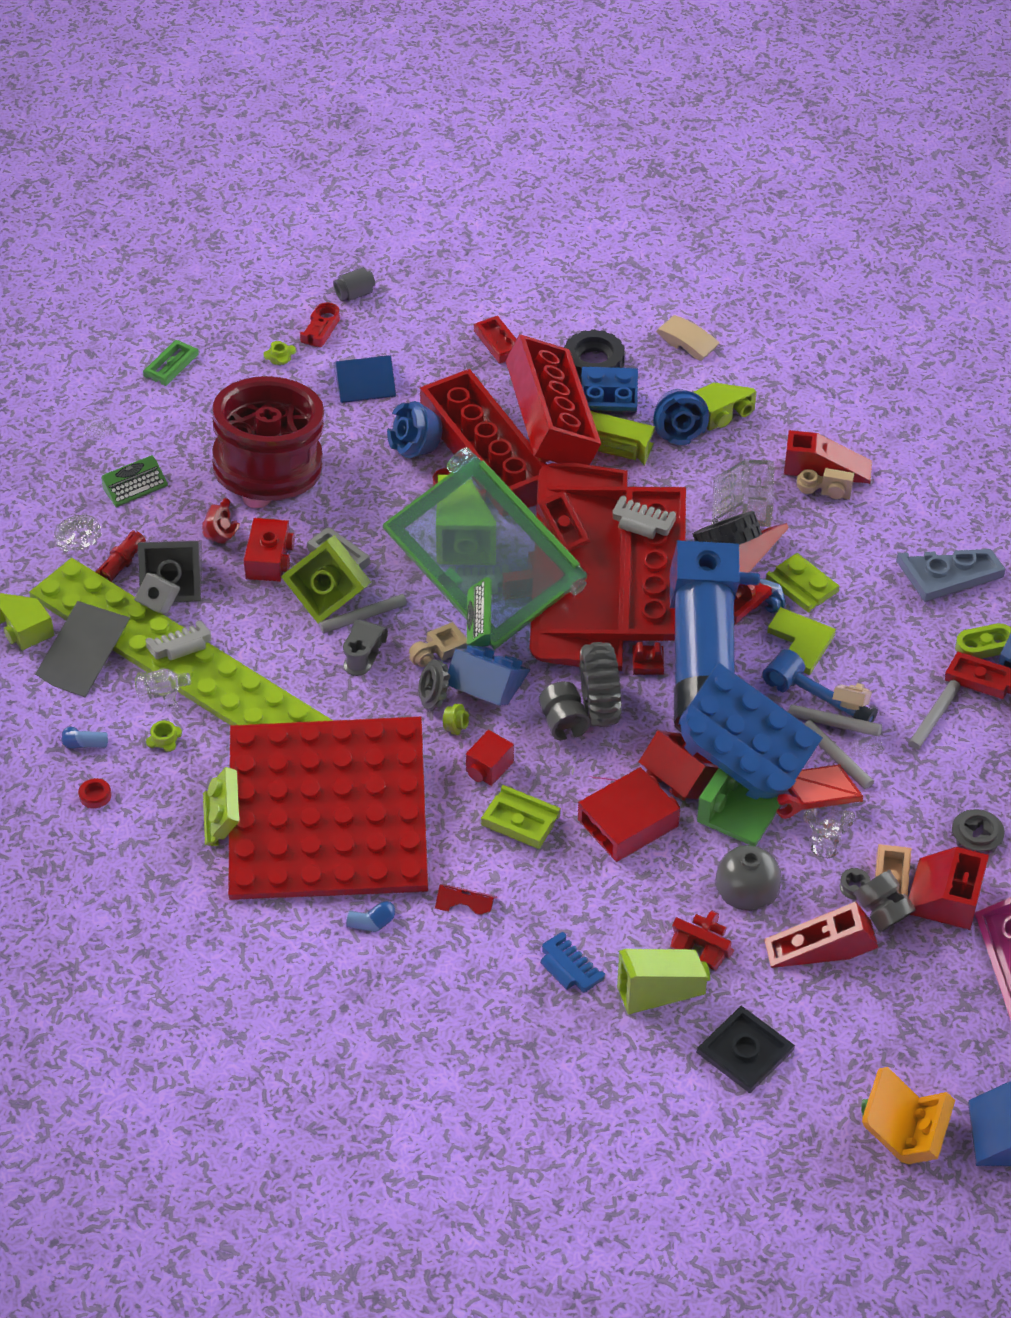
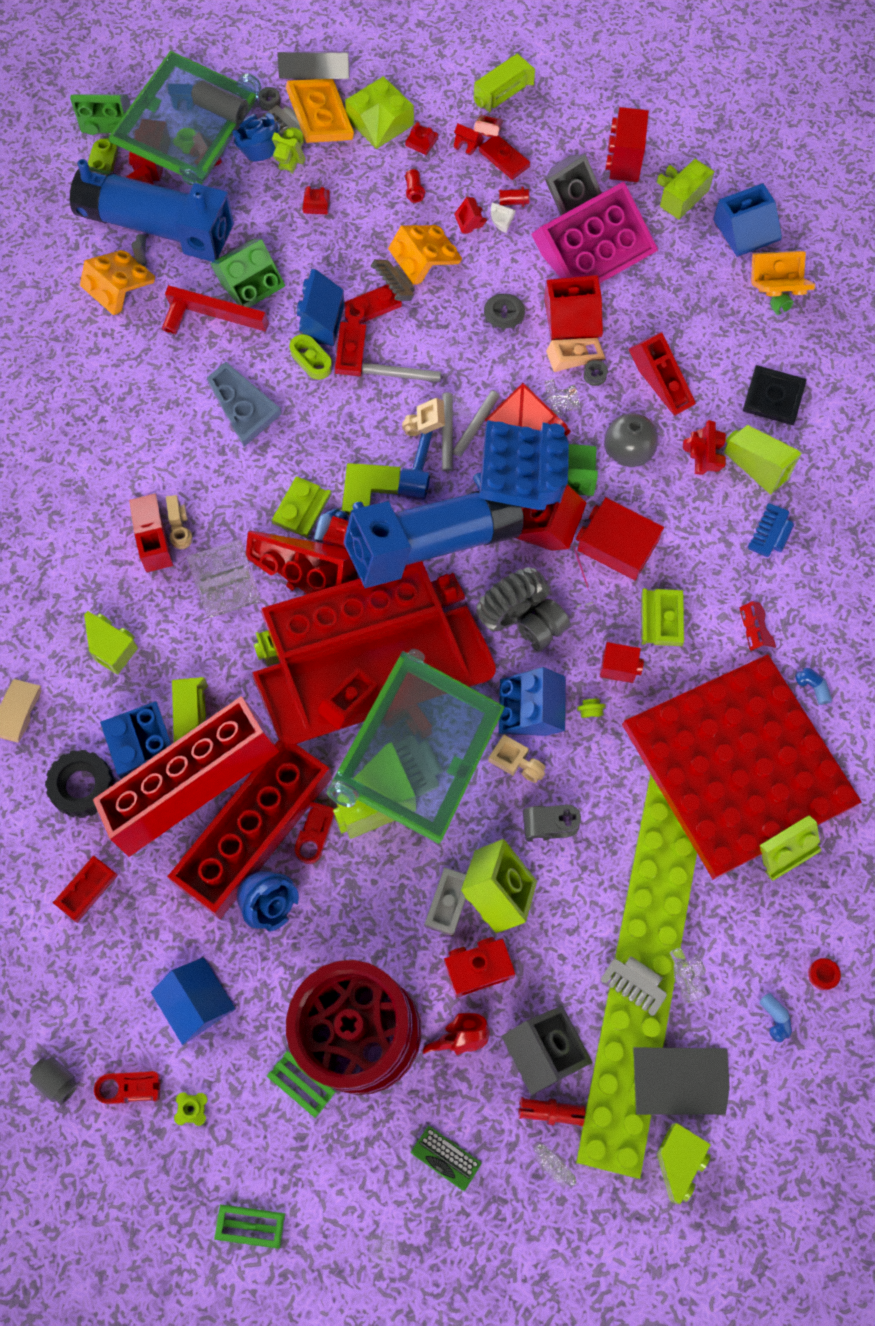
camera: 115 degrees left, 20 degrees up
light grey piece [134,573,180,614] -> none
lime plate [146,720,182,752] -> none
light grey bar [319,594,407,634] -> none
dark grey gear [418,659,450,710] -> none
slope [466,577,492,646] -> none
light grey piece [613,496,676,539] -> none
blue cone [653,389,709,445] -> none
black tyre [692,511,762,545] -> none
dark grey wheel [854,870,916,933] -> none

